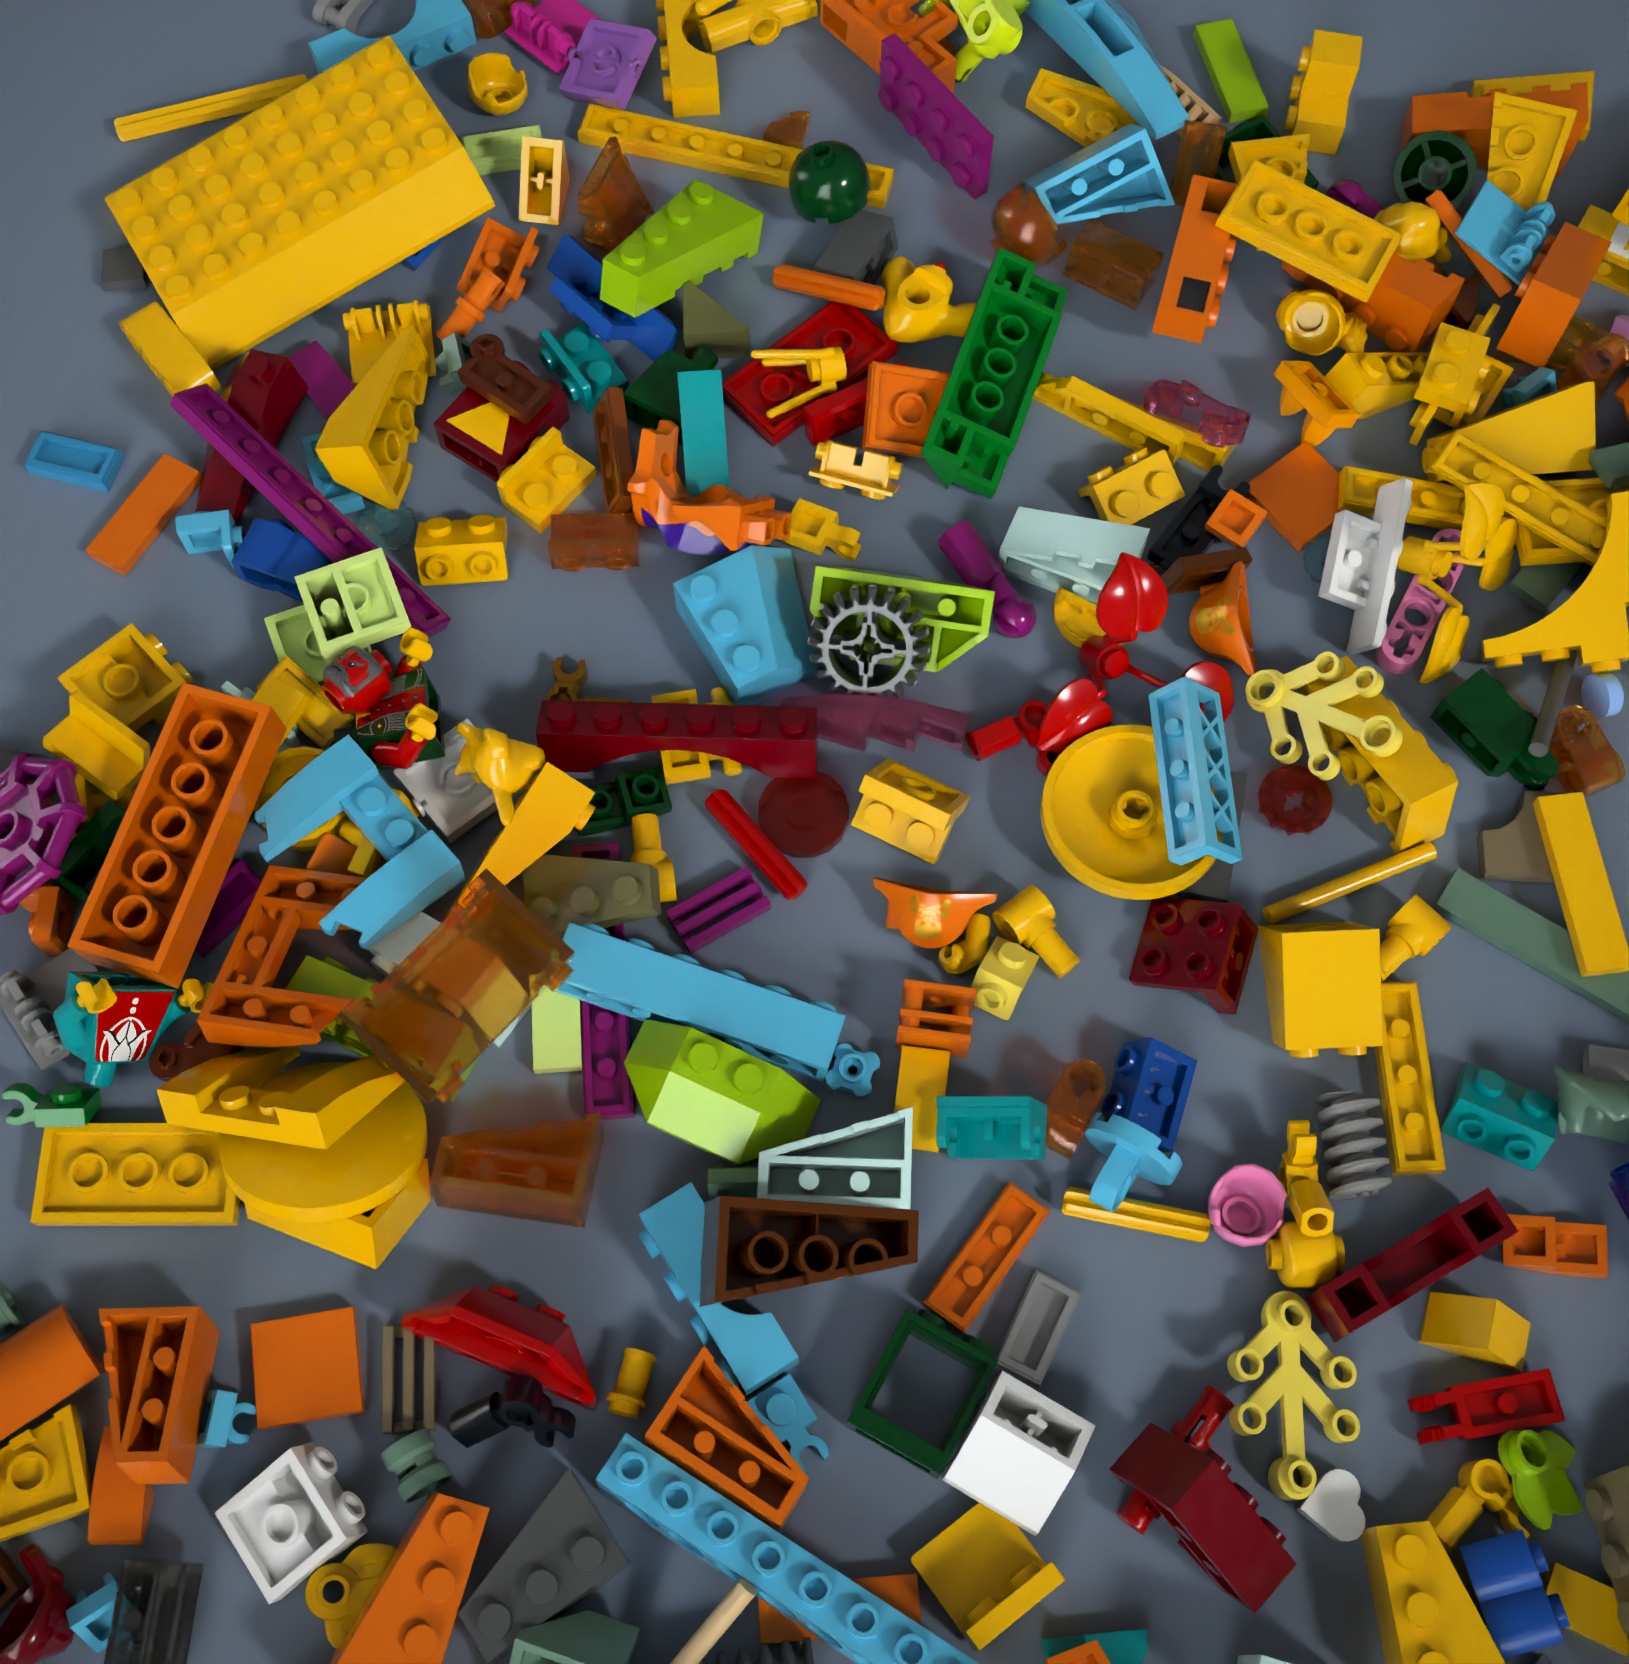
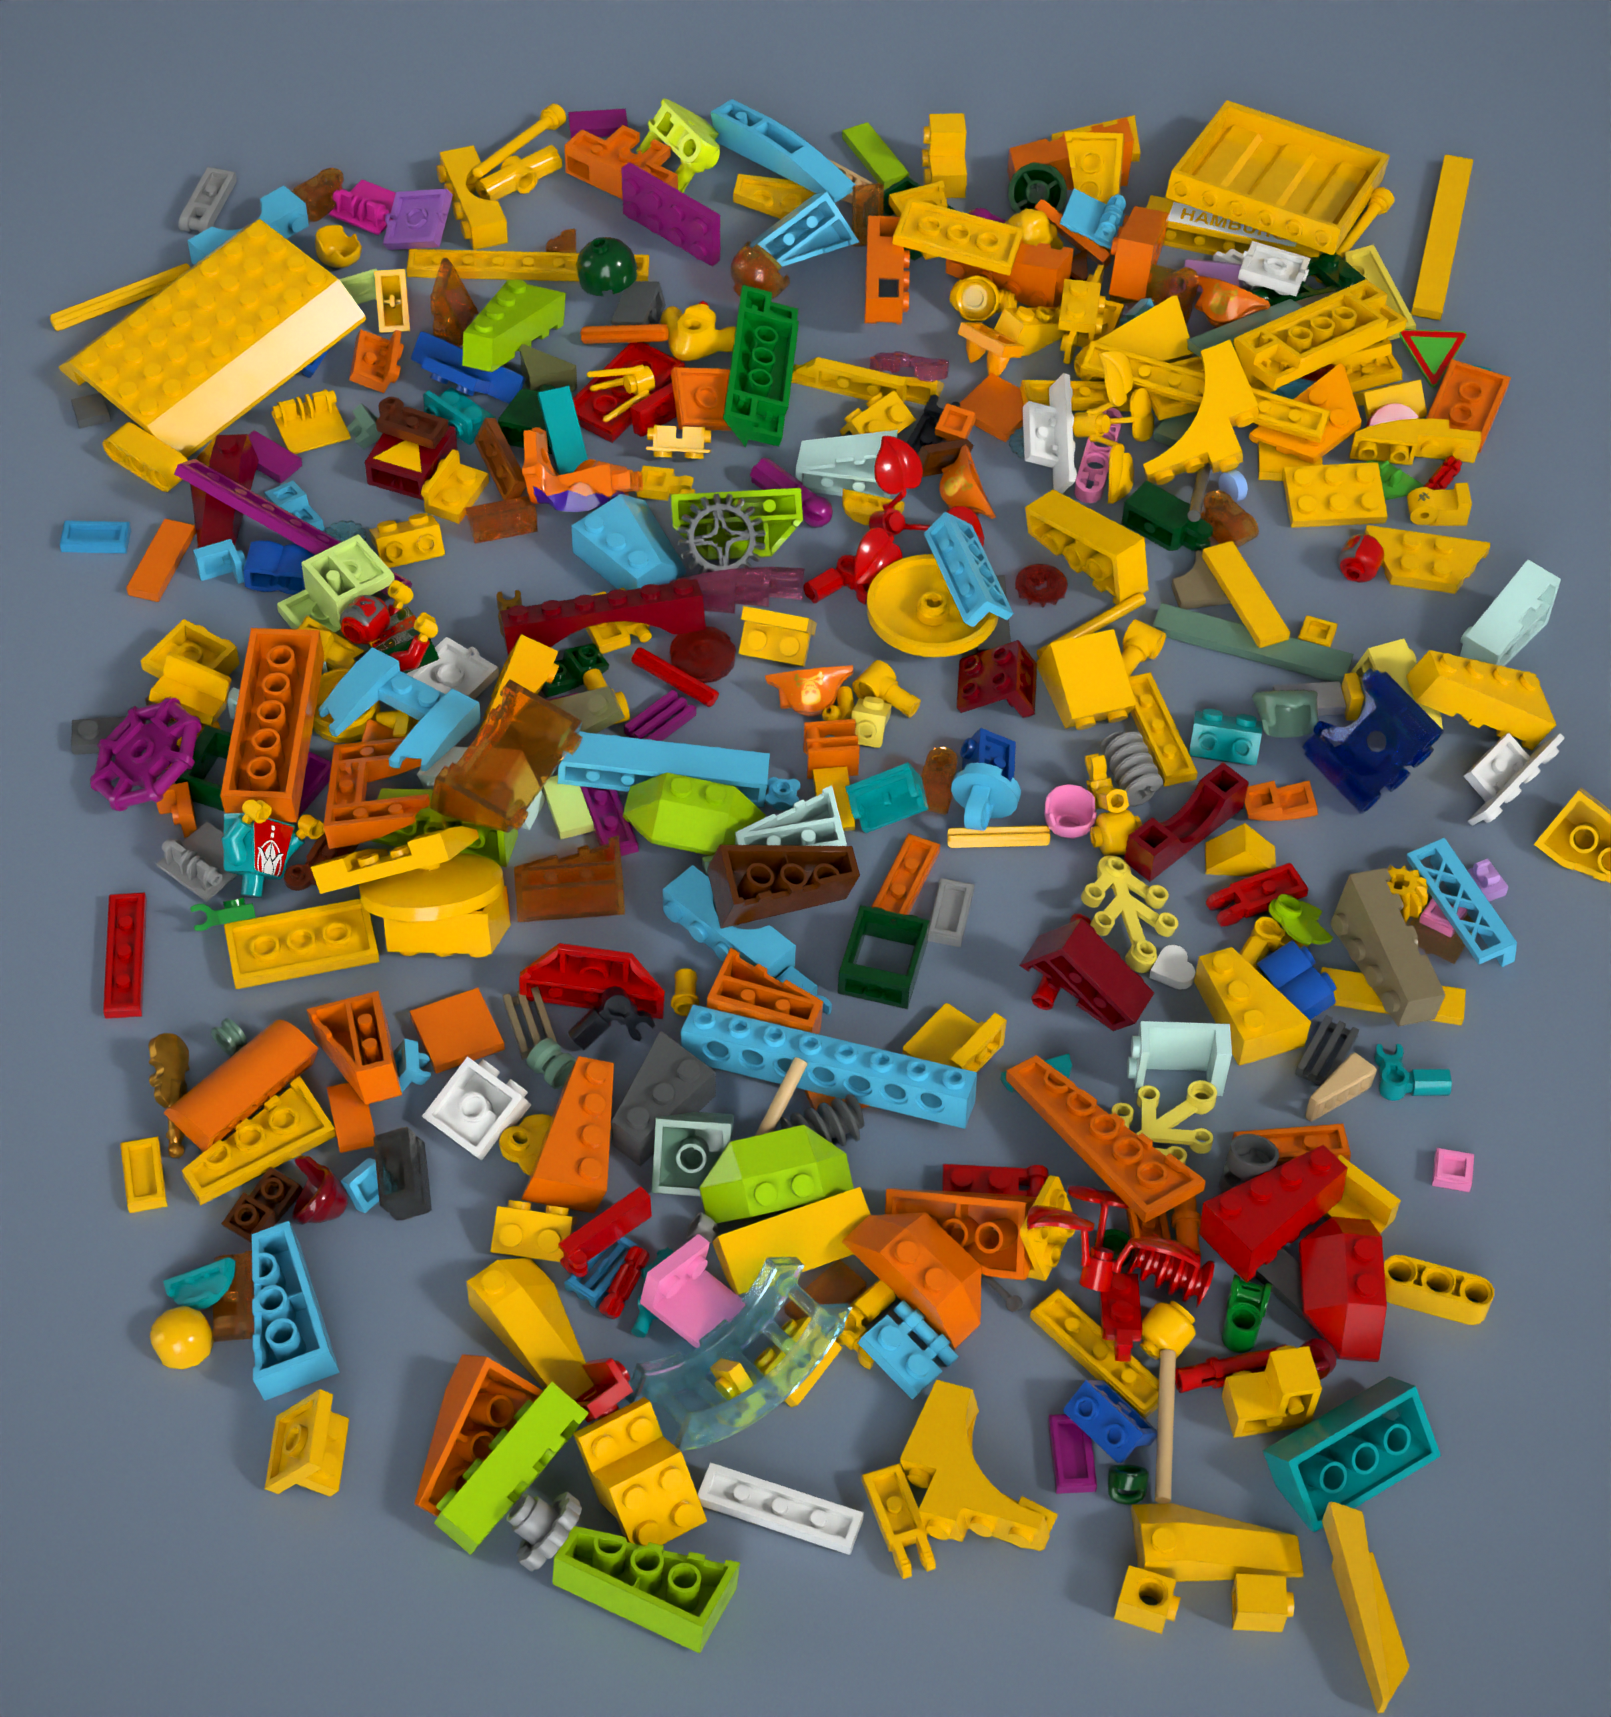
camera: 15 degrees left, 15 degrees down
yellow wedge [315,326,431,510] -> none
orange pin [434,267,506,340] -> none
yellow animal [455,723,545,827] -> none
white slope [942,1371,1095,1536] -> none
clear orange hinge [1063,219,1164,310] -> none
light yellow plant [1245,651,1403,780] -> none

